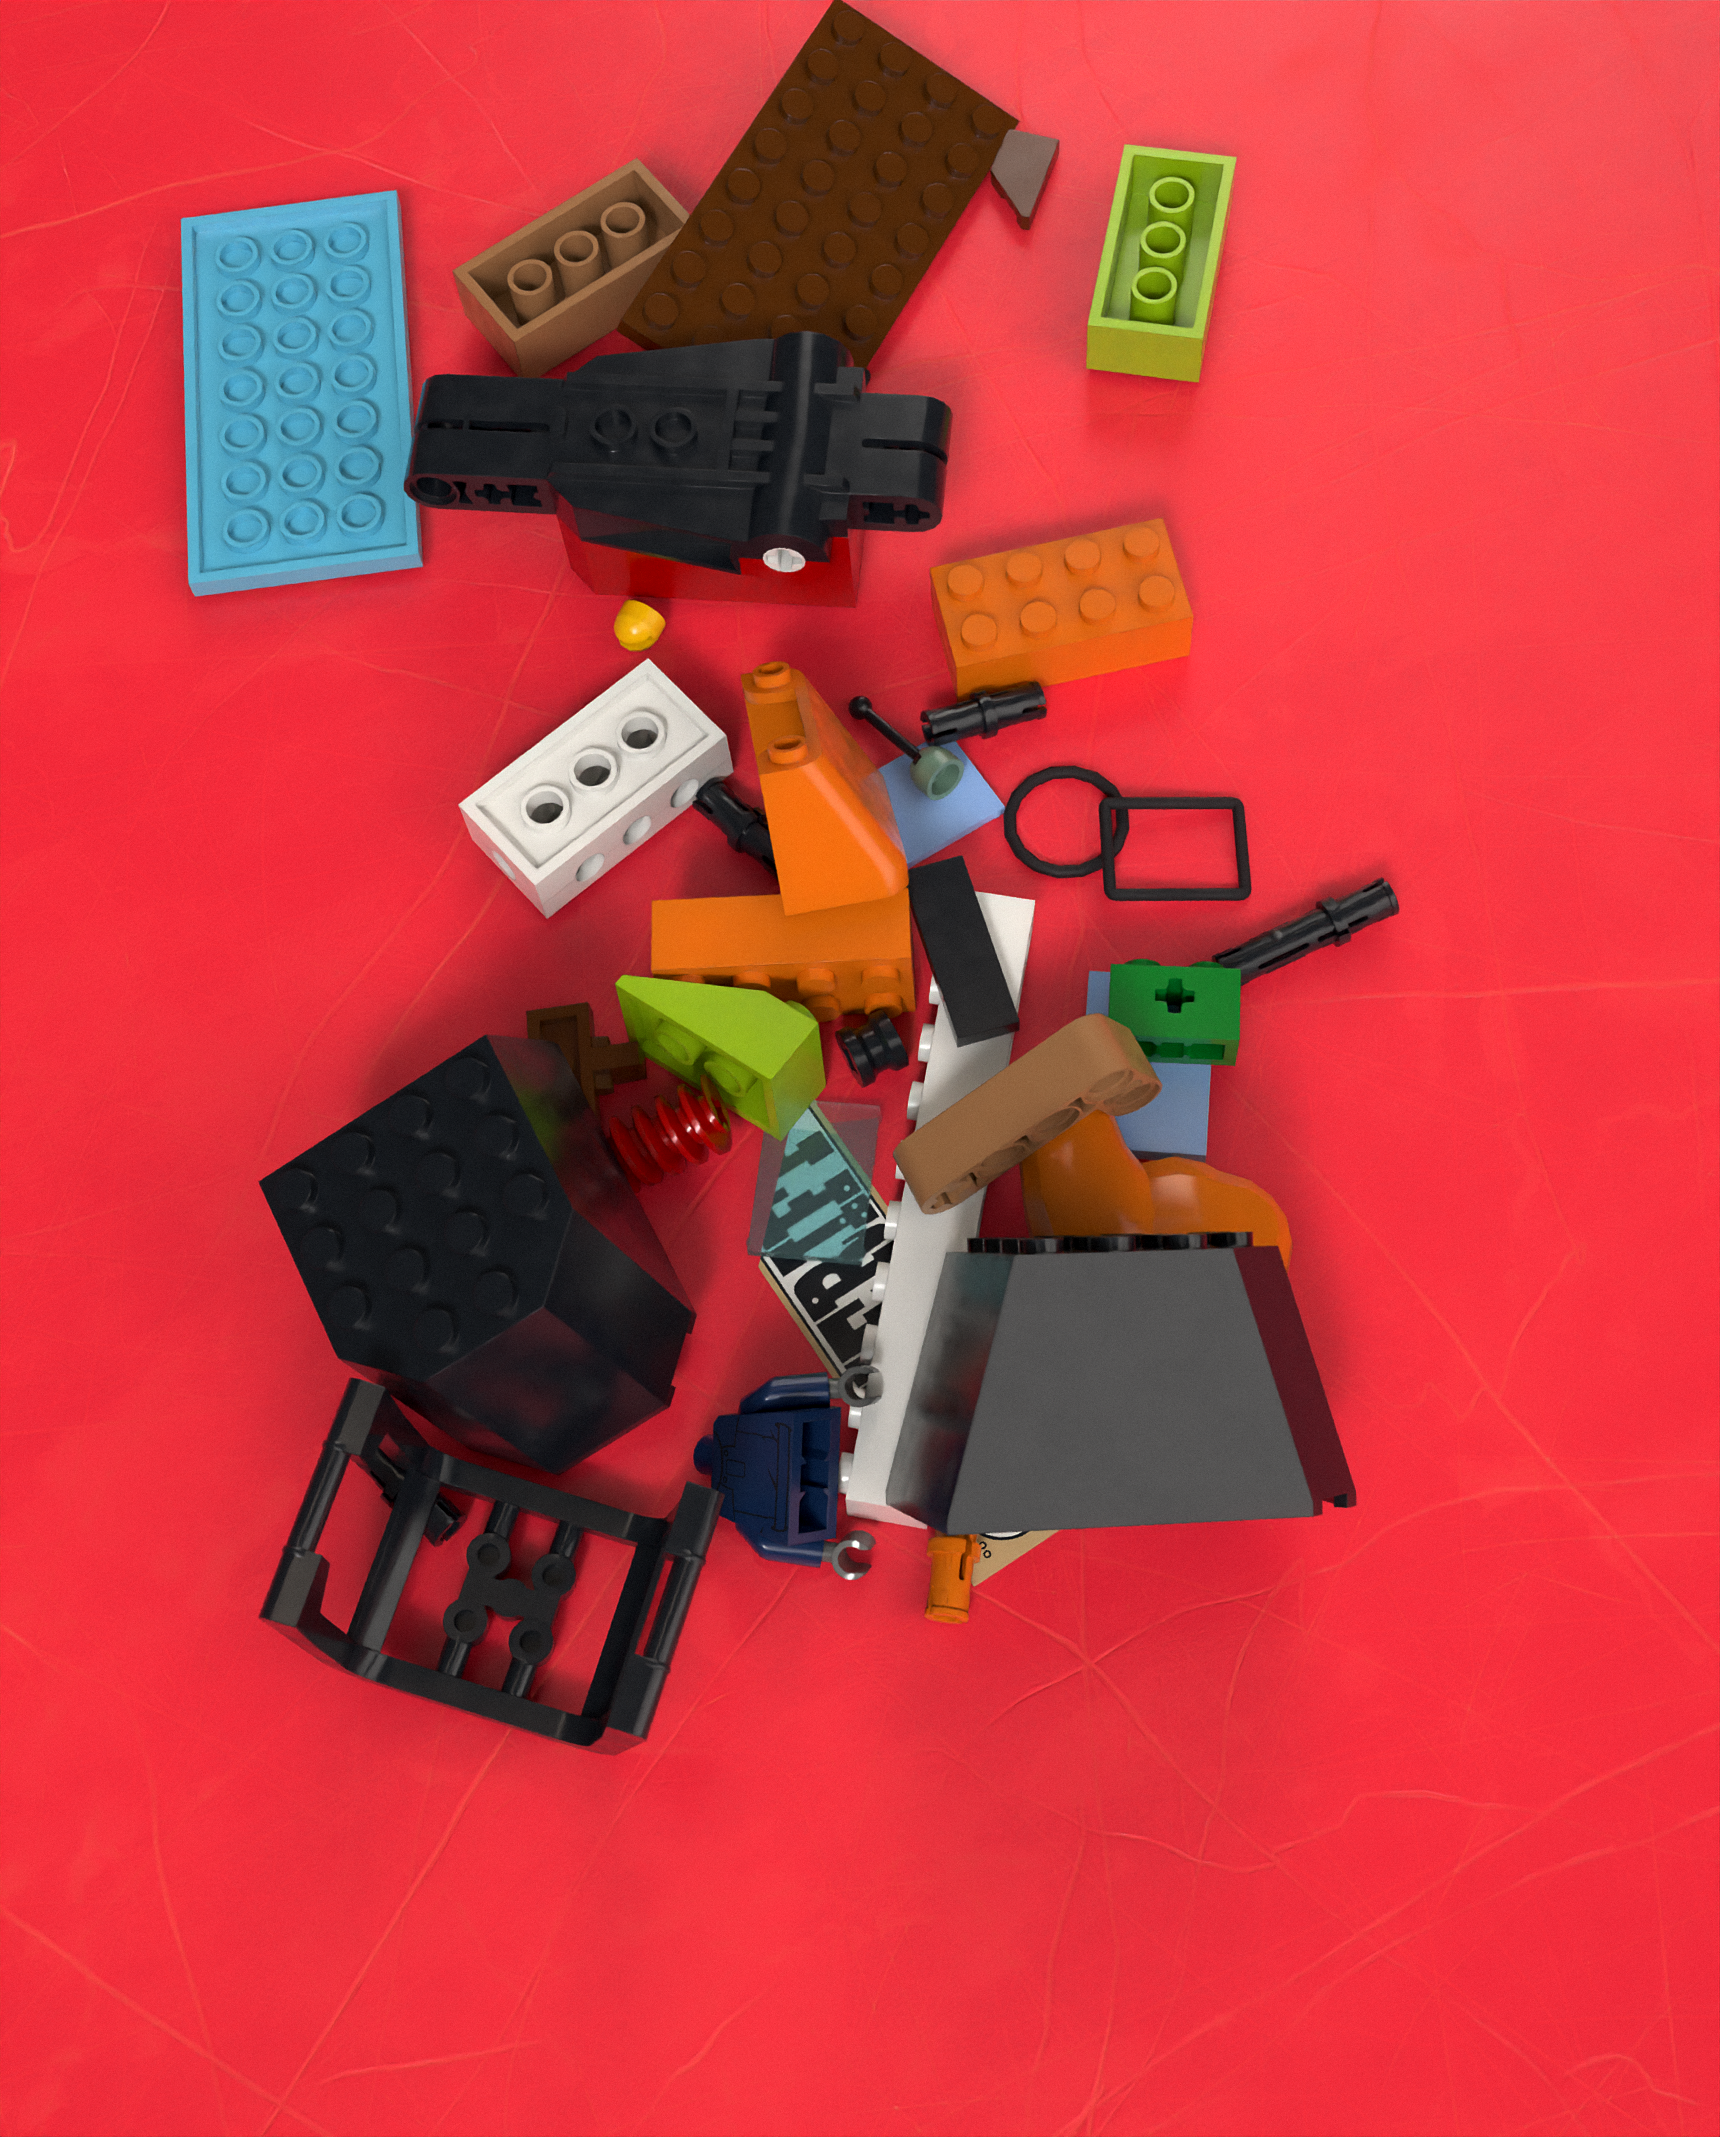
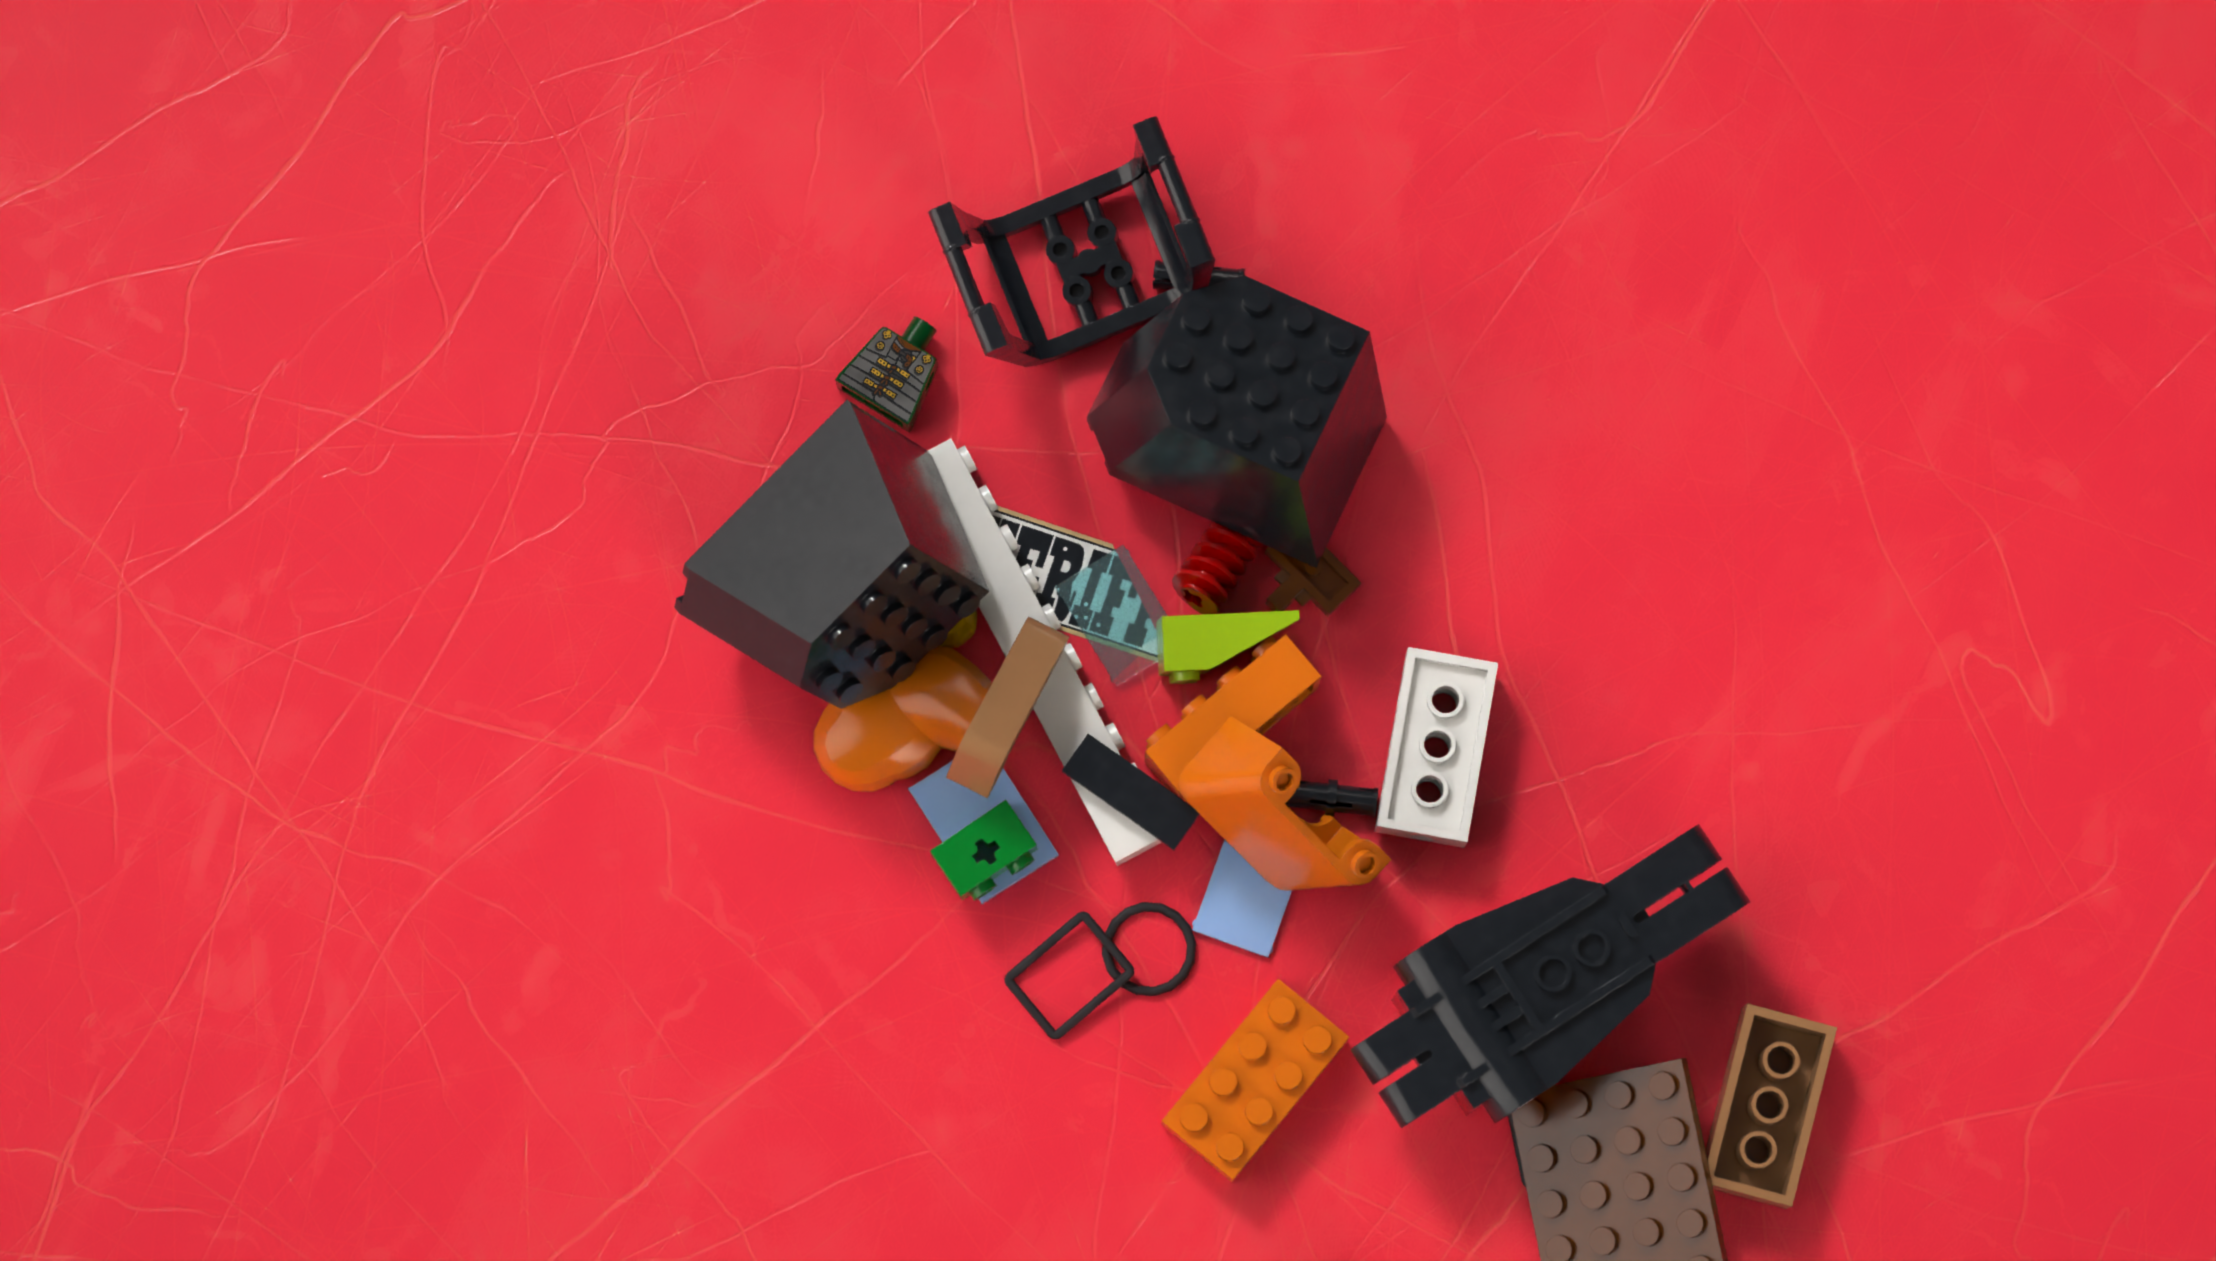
camera: 135 degrees right, 15 degrees up
medium azure plate [181,190,423,597] -> none
yellow hinge [613,600,666,652] -> none
dark blue torso [693,1365,882,1580] -> none
black wheel [835,1009,909,1088] -> none
sand green hinge [849,696,964,800] -> none
black pin [920,680,1047,747] -> none
black pin [1212,877,1399,986] -> none
none -> torso [835,316,938,433]

